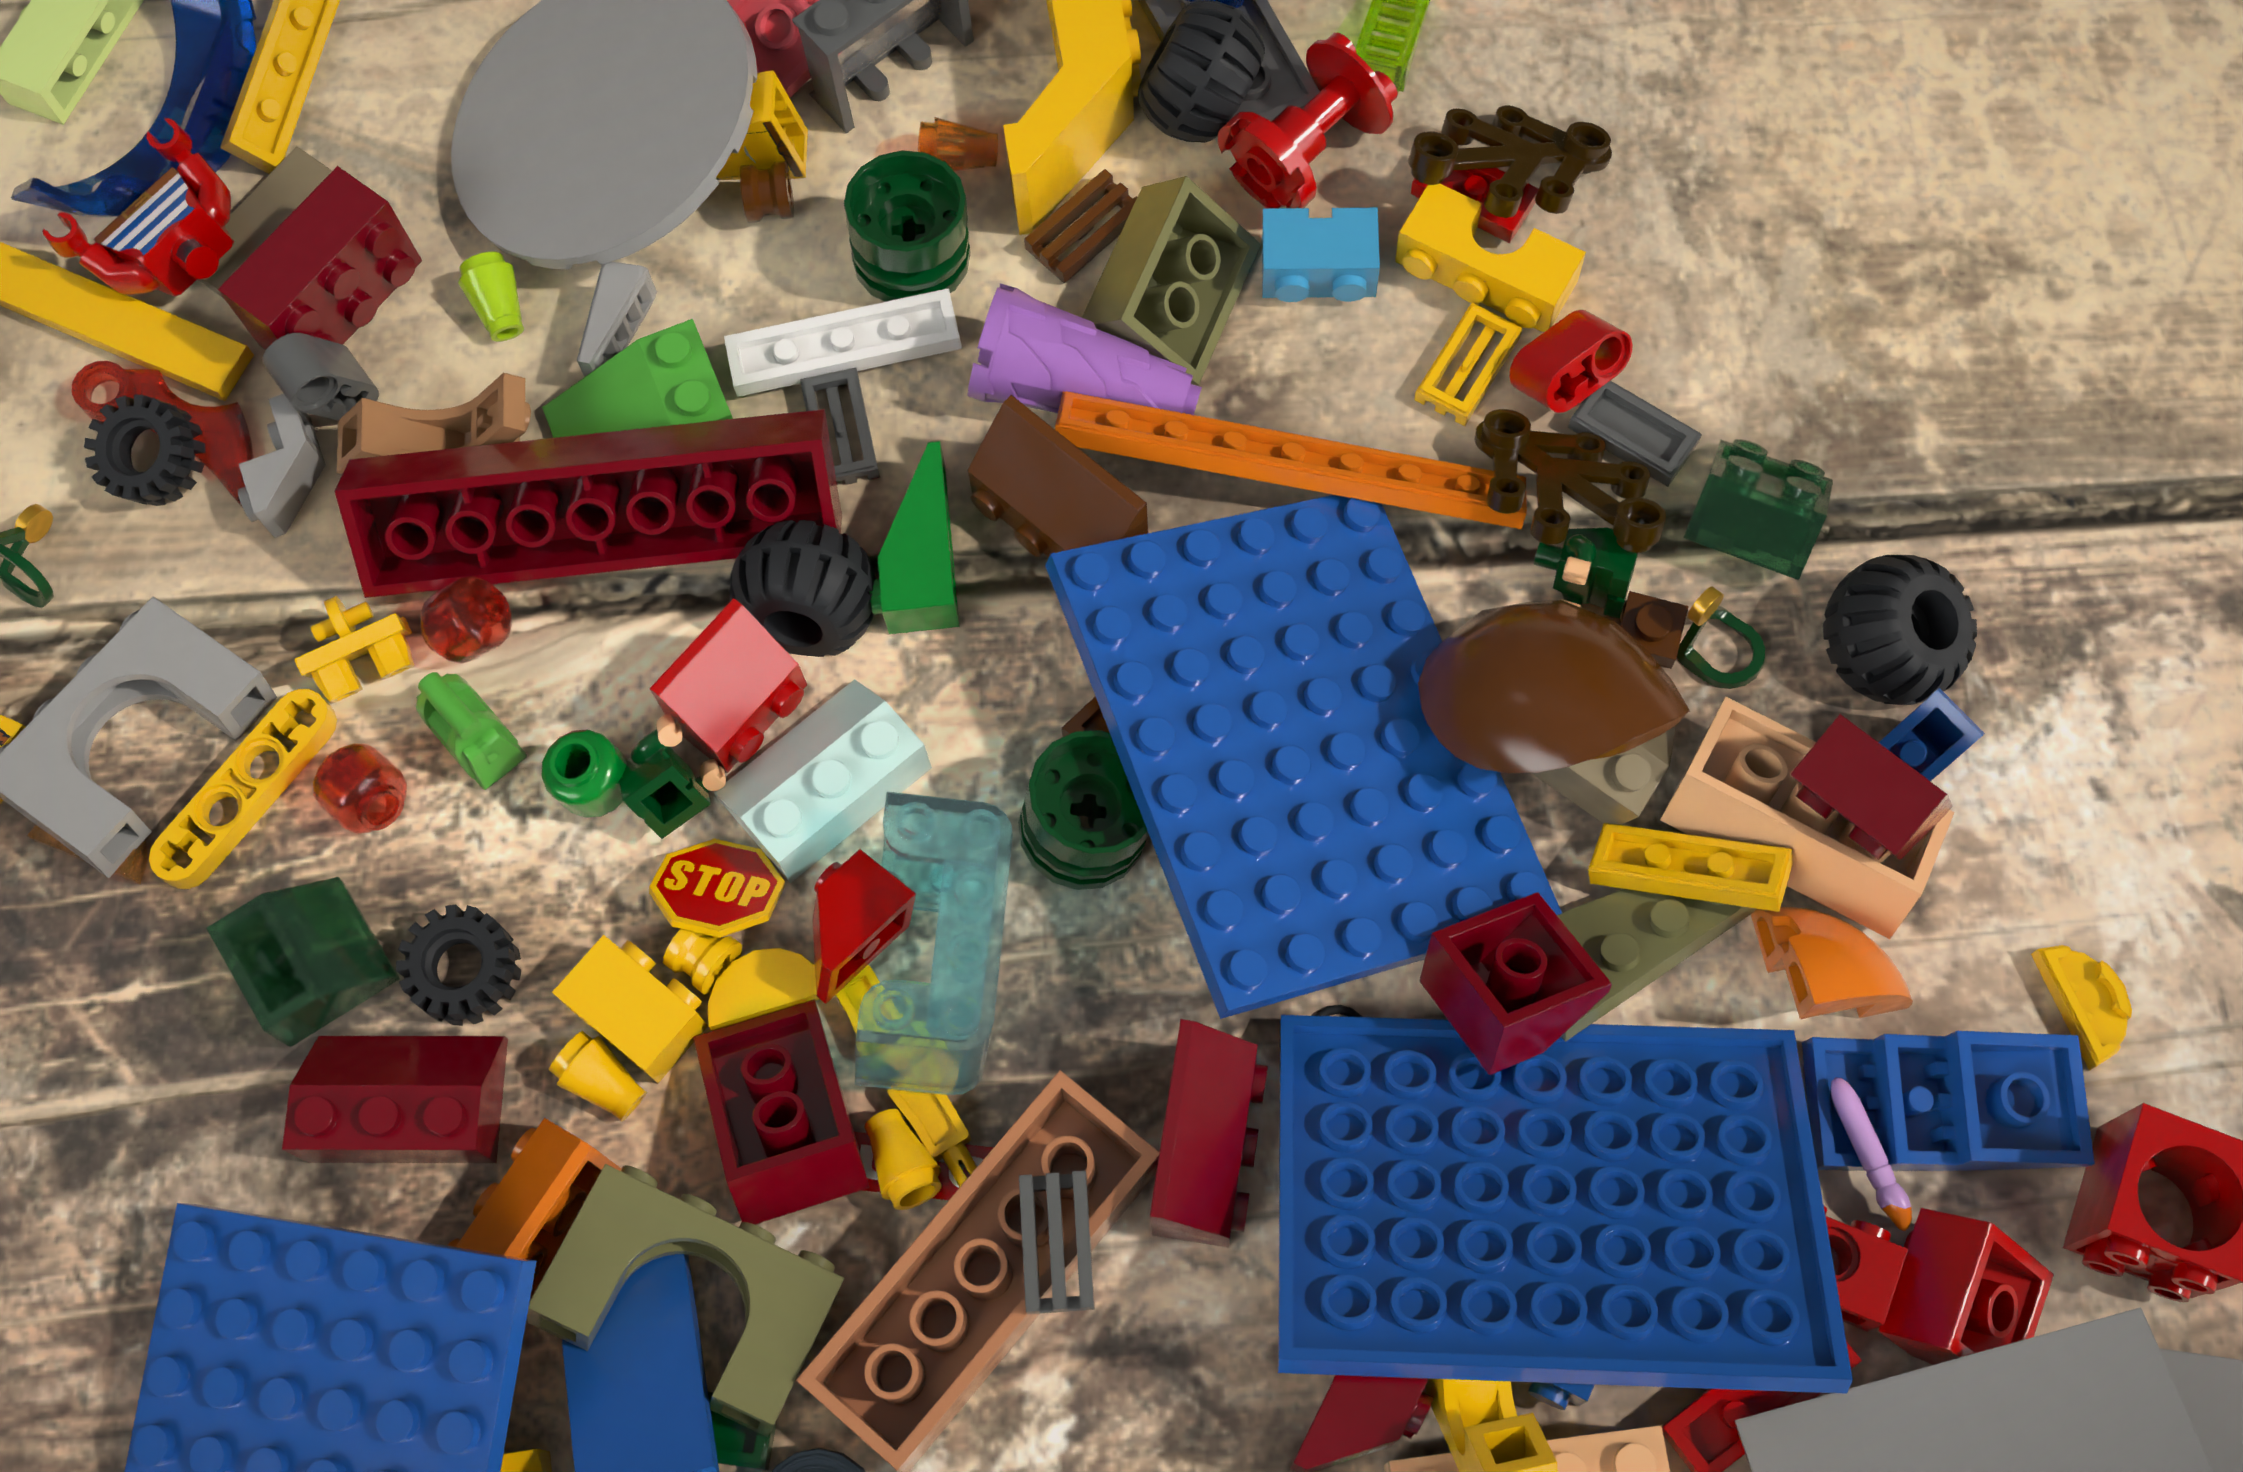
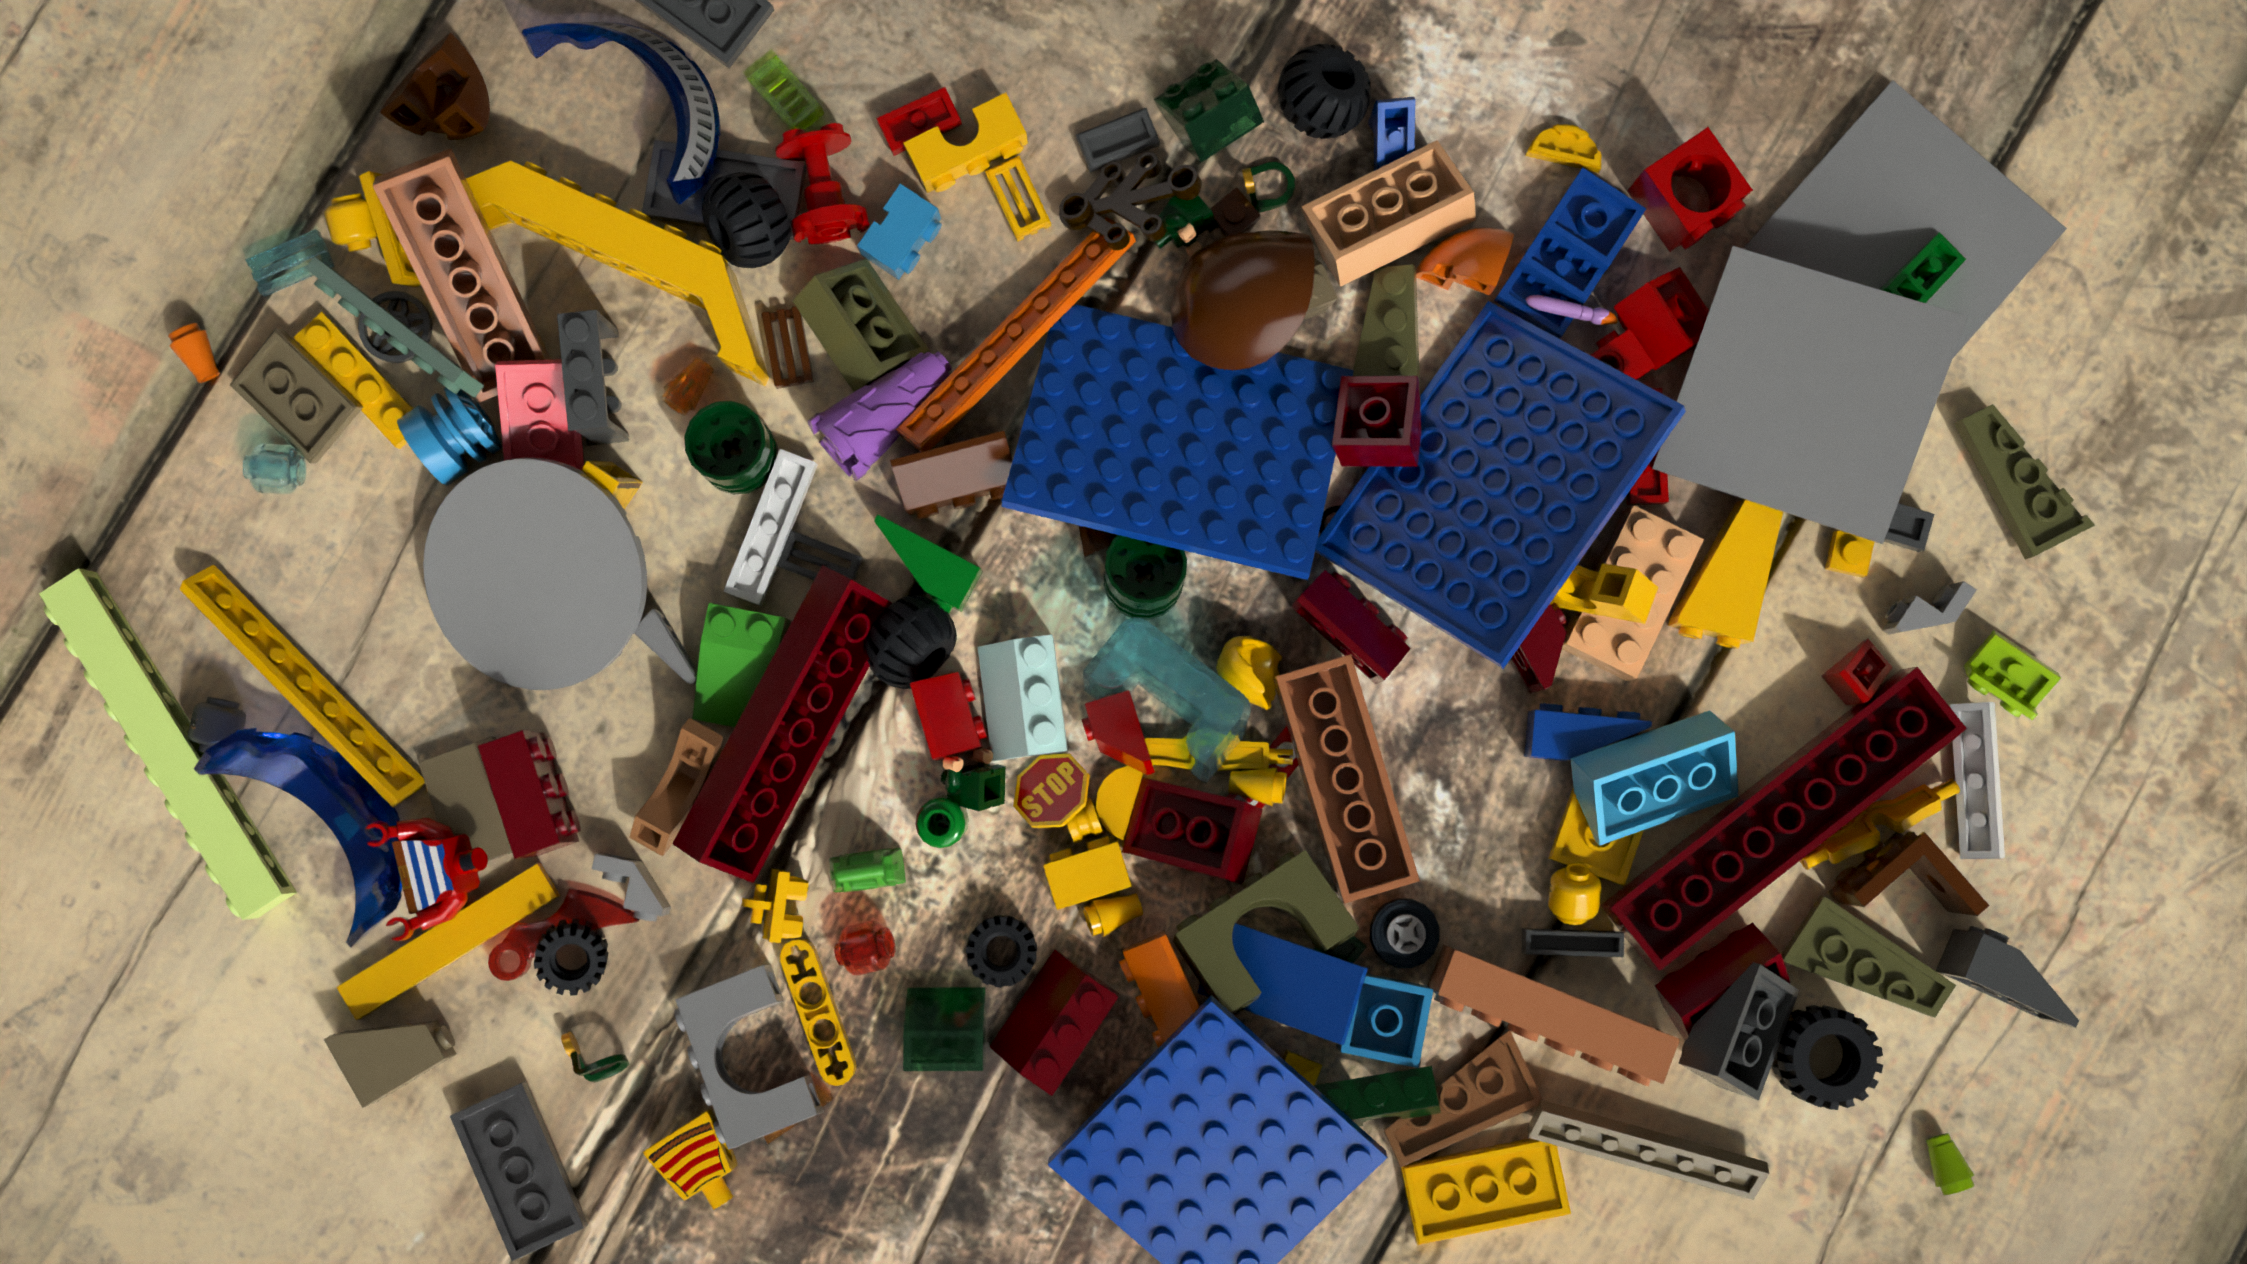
camera: 60 degrees left, 15 degrees up
dark grey beam [262,333,379,421] -> none
clear red head [420,576,512,664] -> none
lime cone [458,252,524,342] -> none
reddish brown wheel [740,161,794,223] -> none
dark grey tile [1019,1171,1095,1314] -> none
dark brown plant [1408,105,1612,218] -> none
red beam [1509,310,1633,413] -> none
yellow tile [1588,823,1793,912] -> none
dark red slope [1790,714,1953,860] -> none
none -> yellow hair [1216,636,1282,710]

